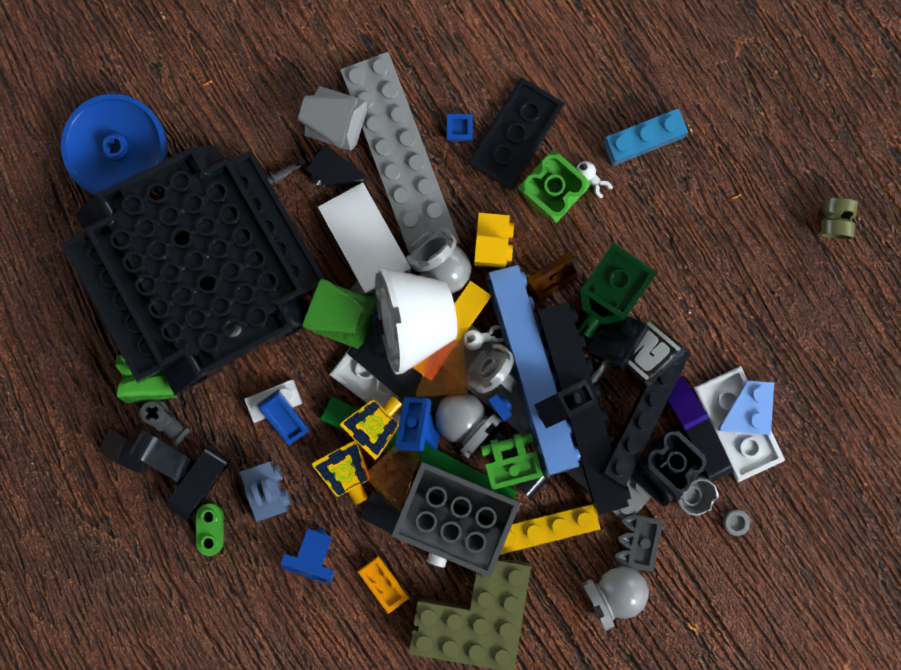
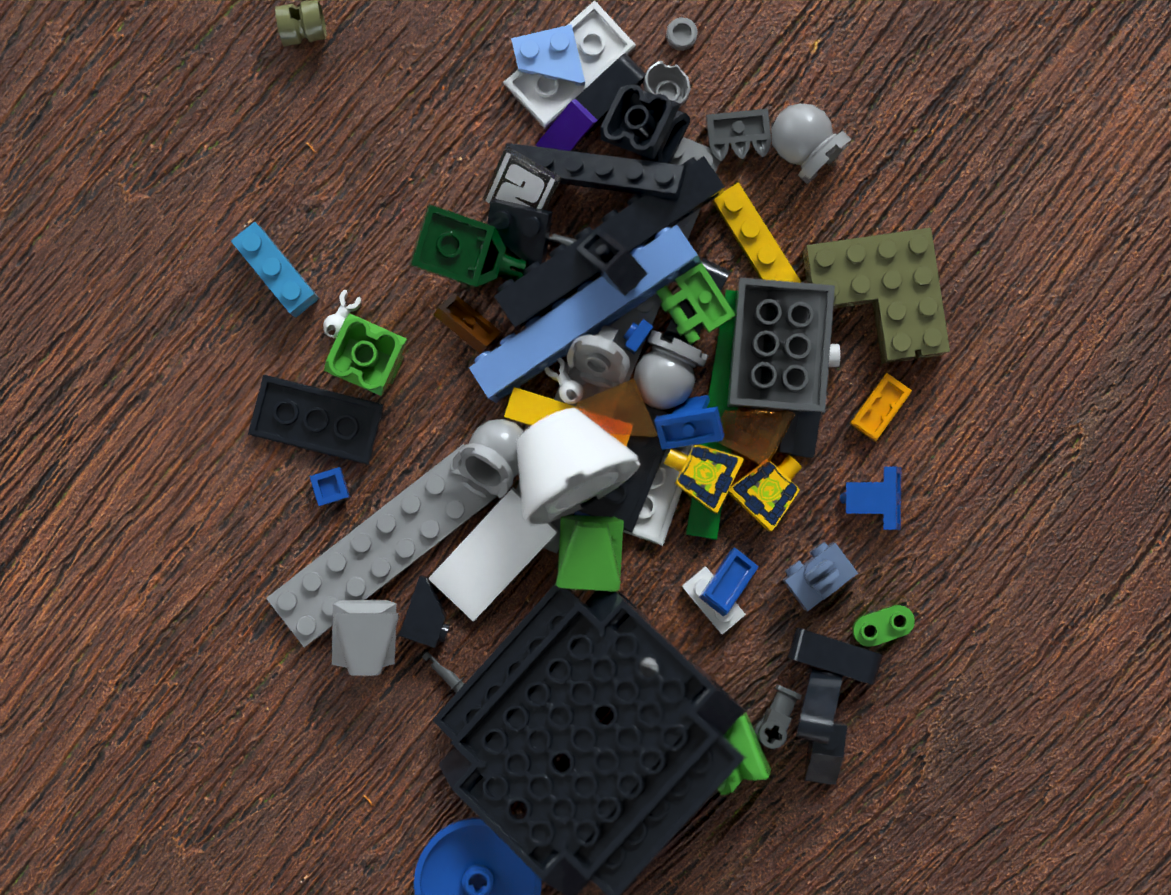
camera: 110 degrees left, 0 degrees up
yellow brick [474,213,514,269] -> none

